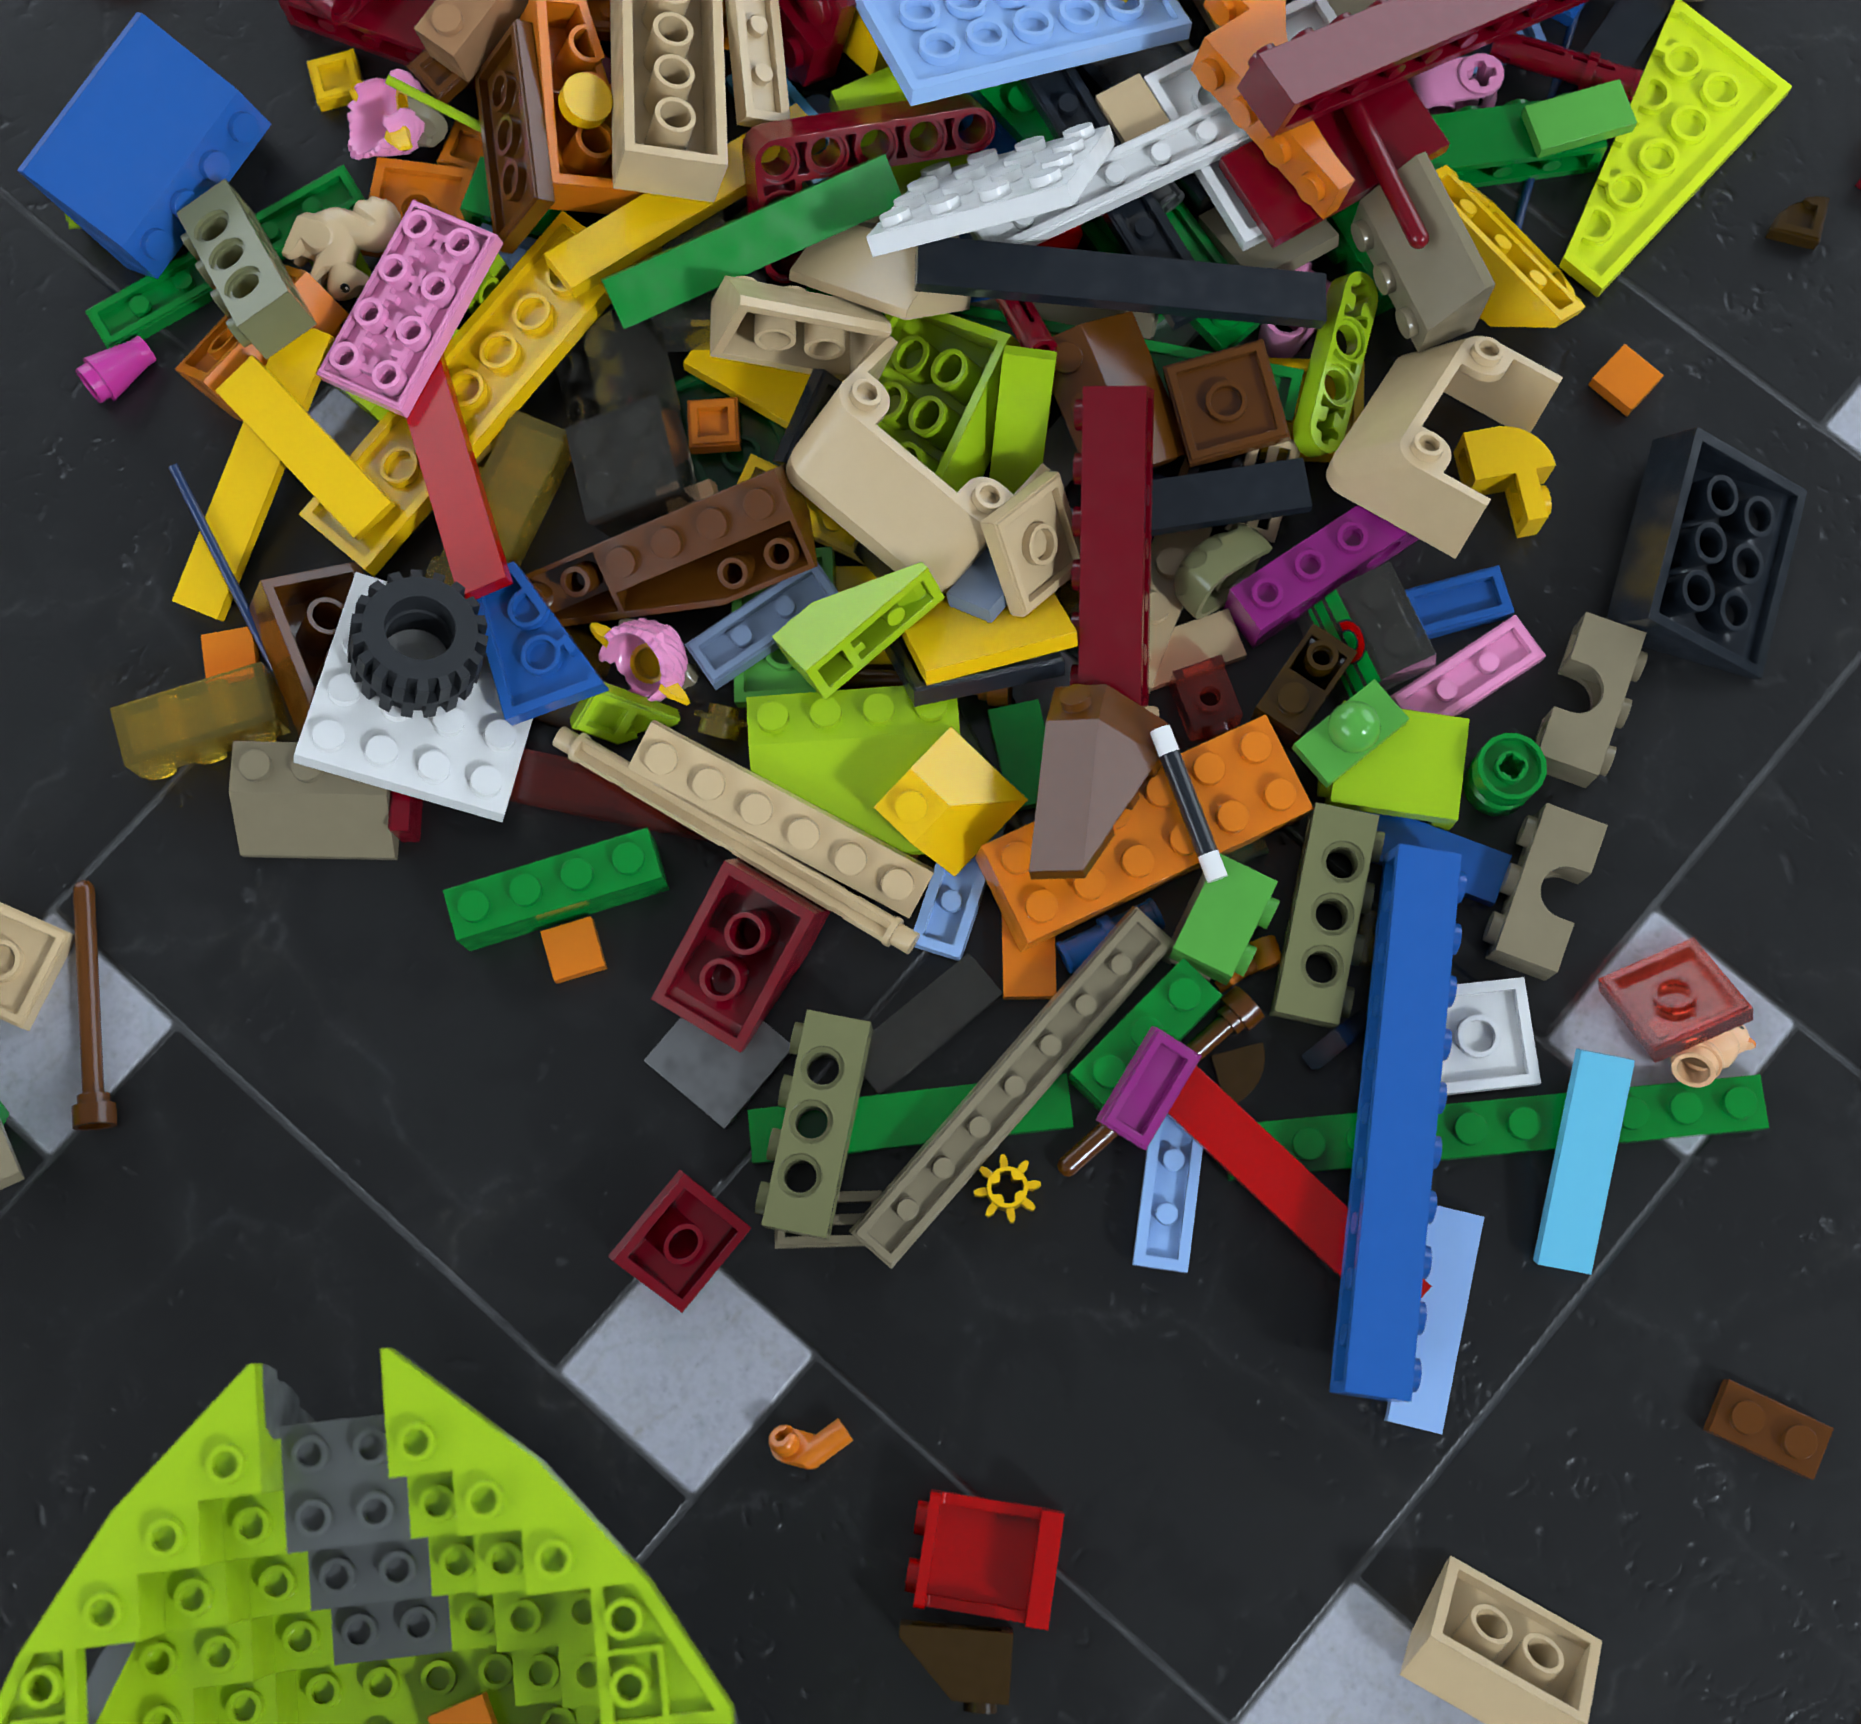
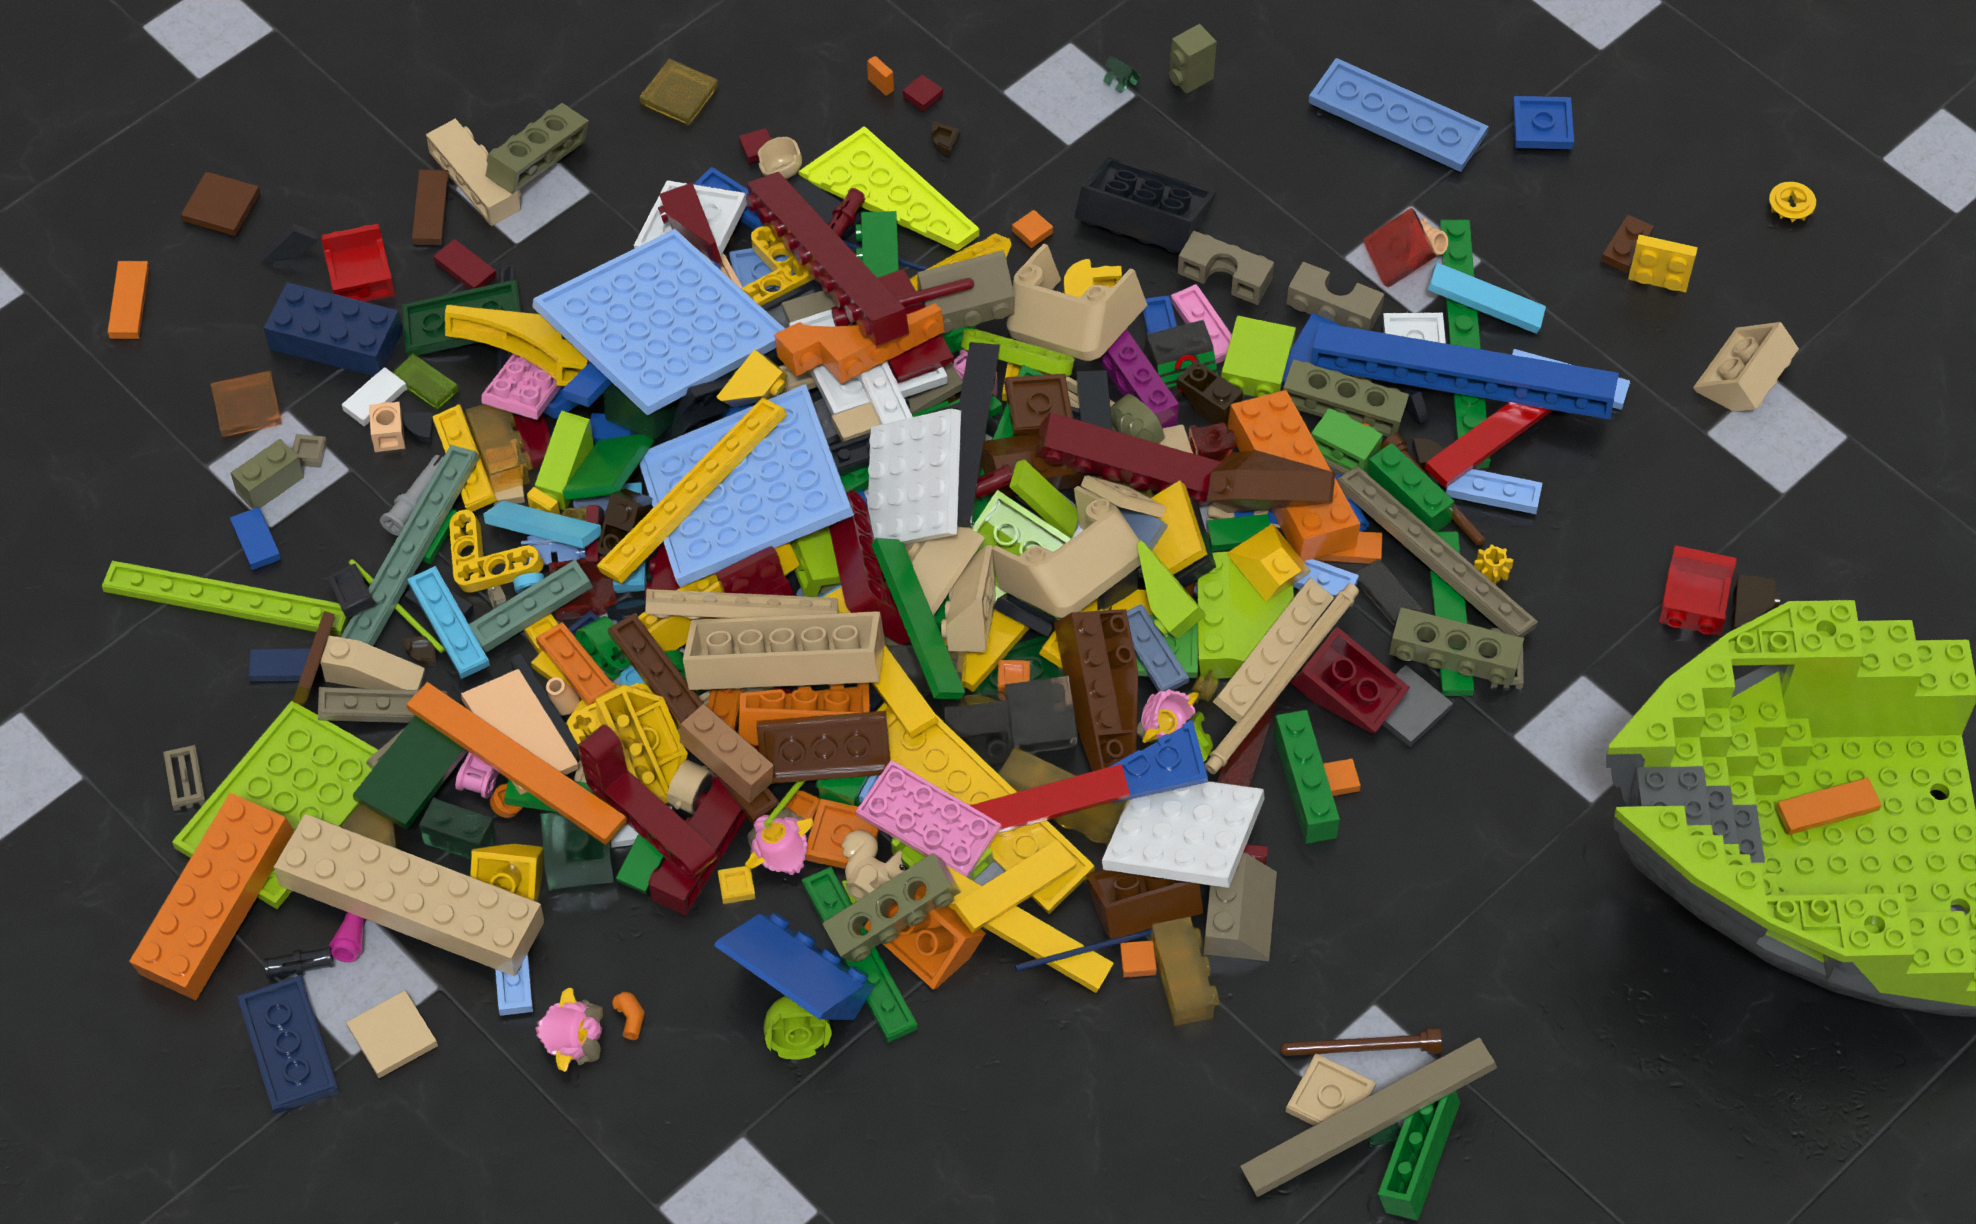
camera: 90 degrees left, 20 degrees down
dark pink cone [75,336,156,403] -> none
black tyre [347,570,488,718] -> none
yellow tile [558,72,613,129] -> none
dark red slope [608,1169,751,1313] -> none
orange arm [768,1418,854,1470] -> none
magenta tile [1096,1026,1202,1150] -> none
black bar [1150,725,1228,883] -> none
bright green tile [1292,679,1410,788] -> none
green wheel [1463,733,1547,816] -> none
bright green tile [1521,79,1637,158] -> none
none -> yellow plate [1628,235,1698,292]

